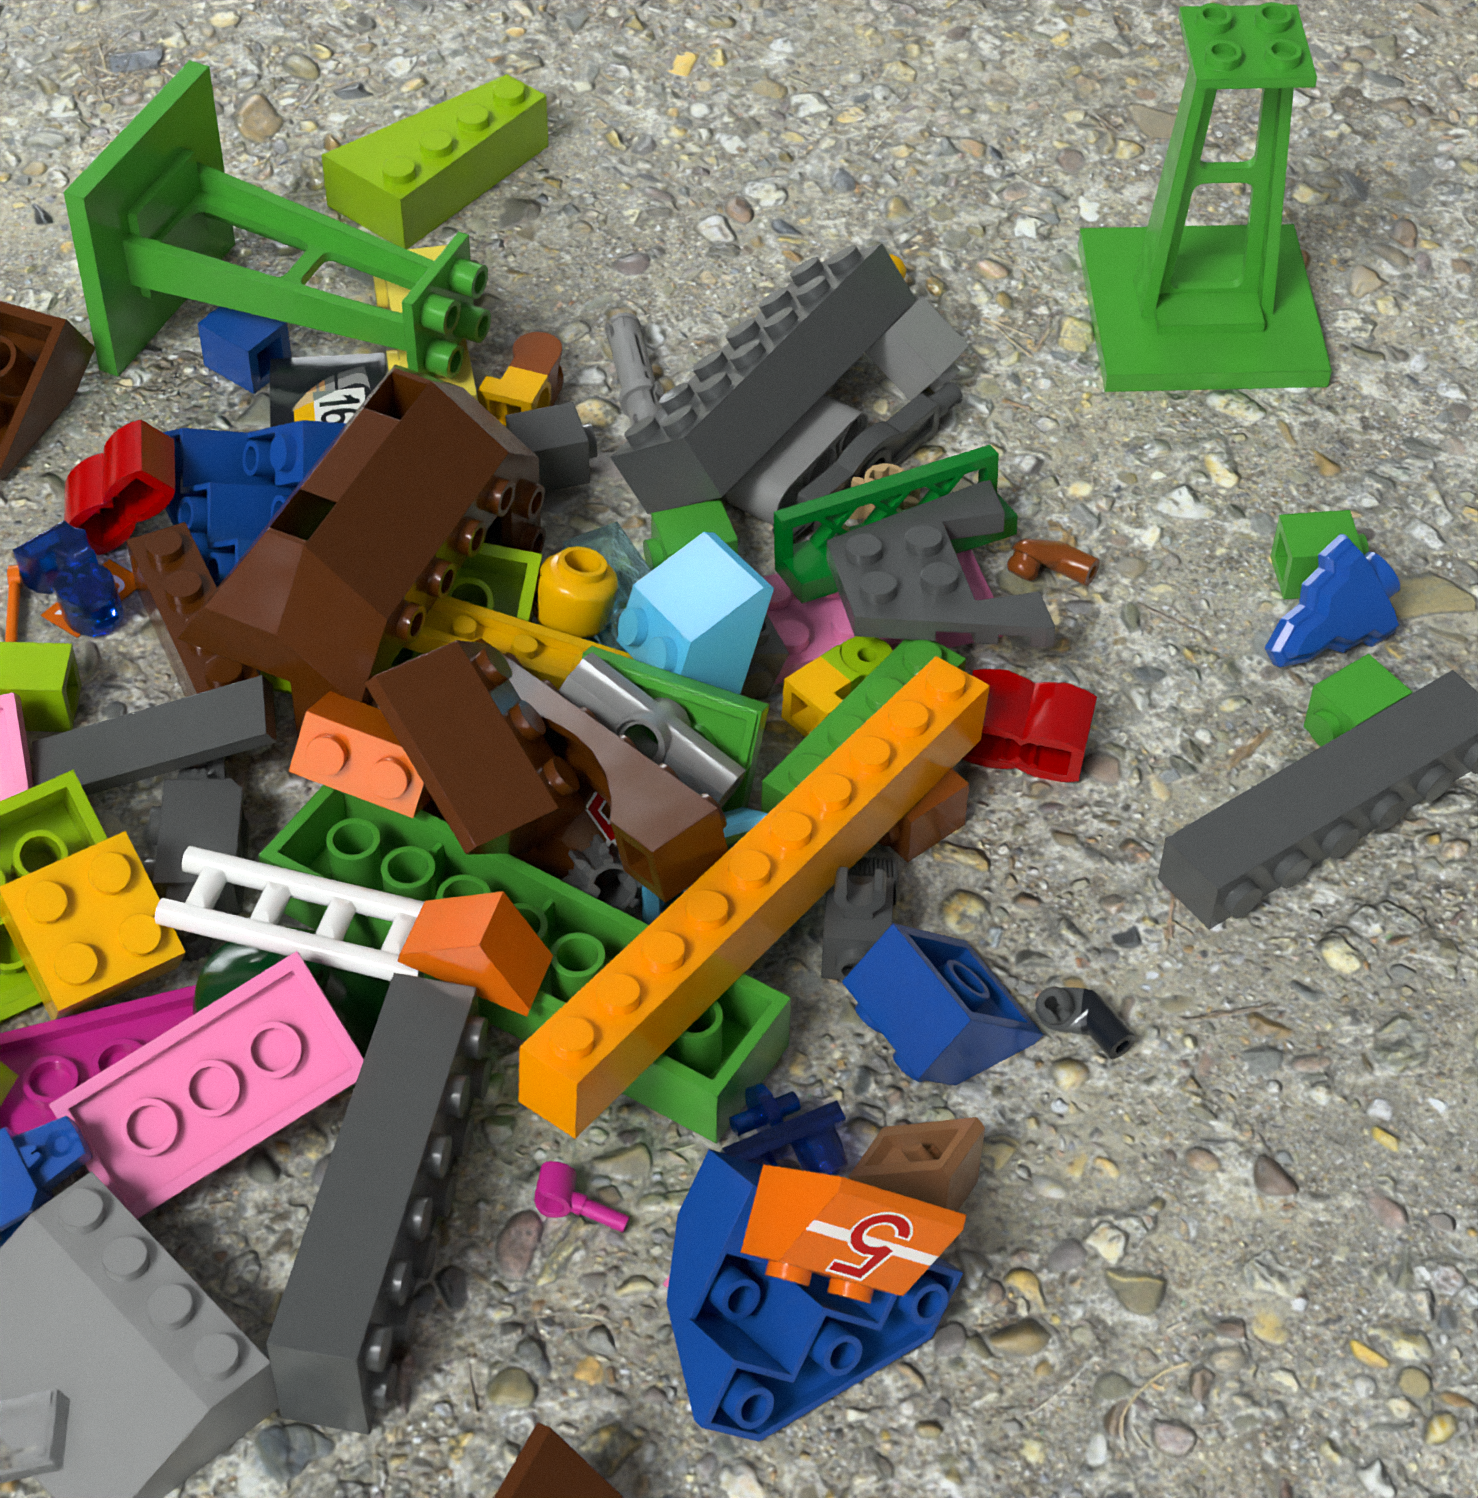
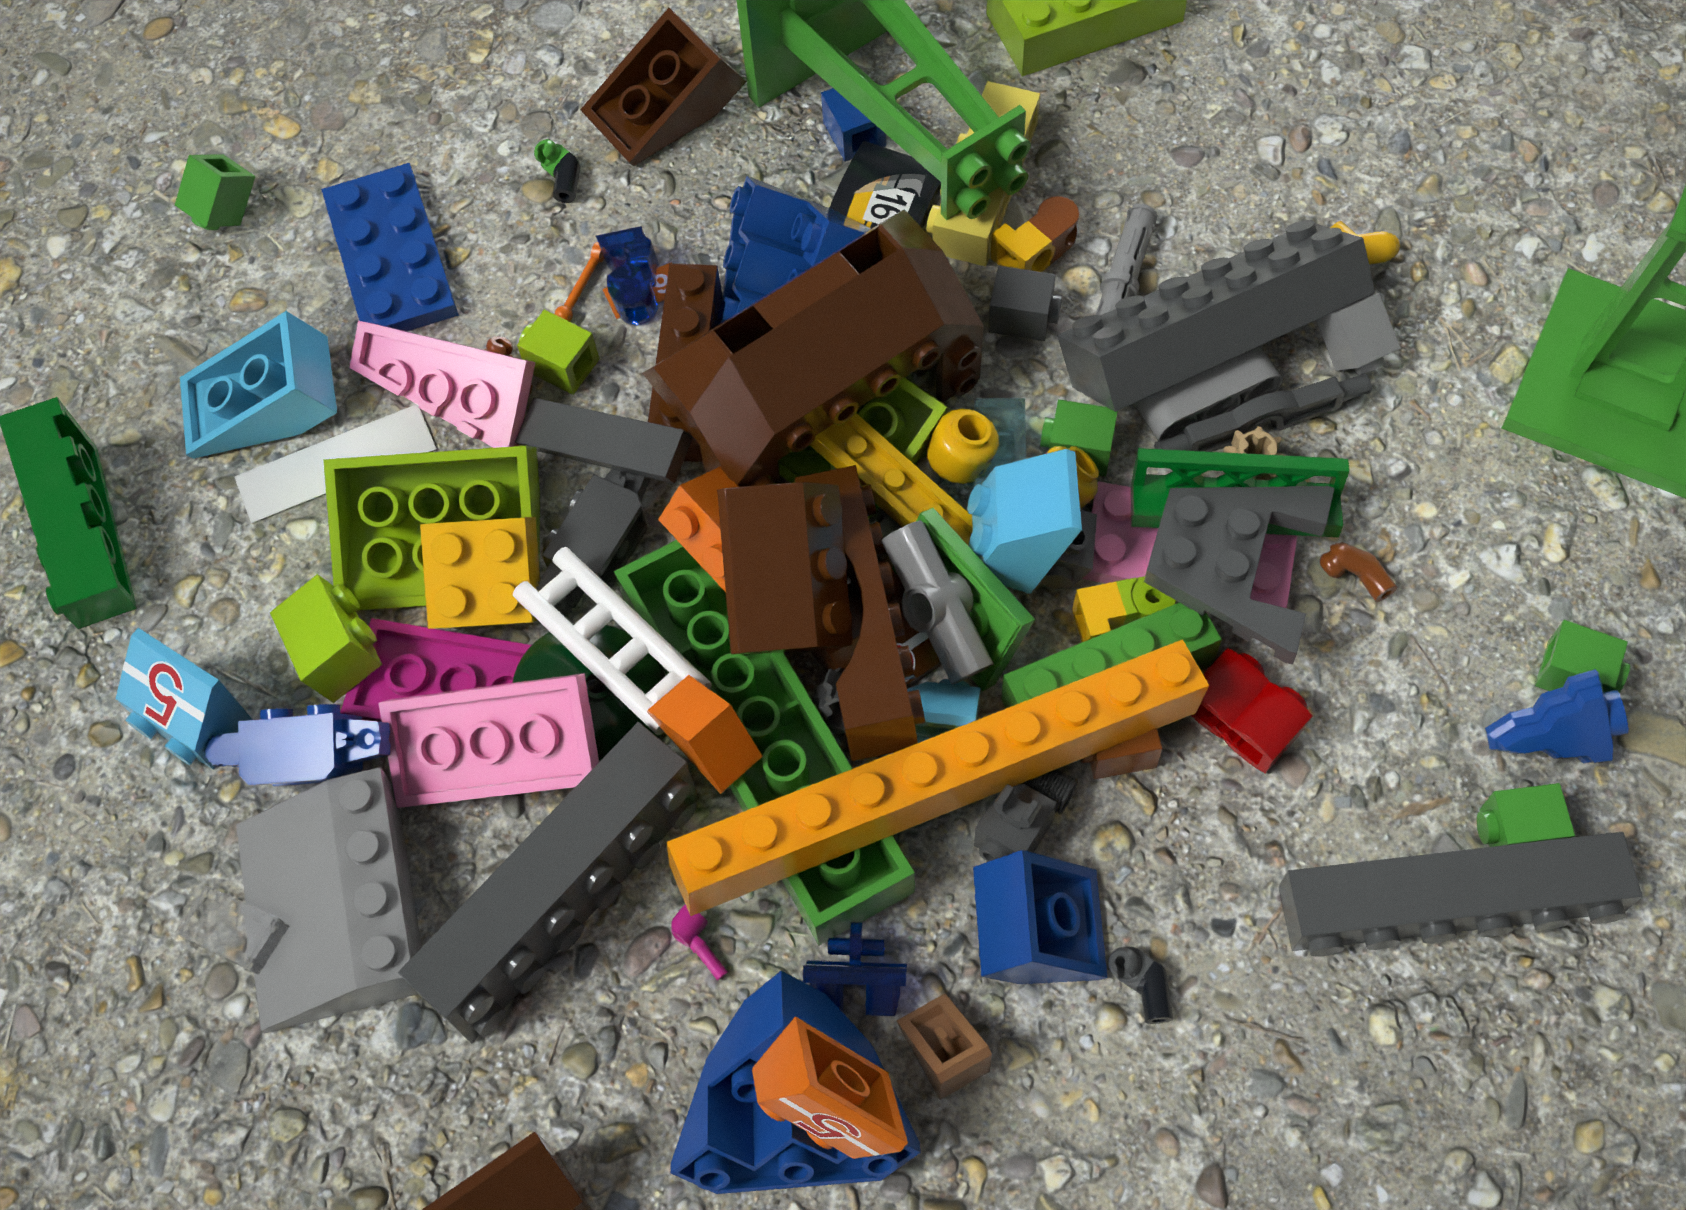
camera: 35 degrees right, 15 degrees up
red brick [64,420,175,555] -> none

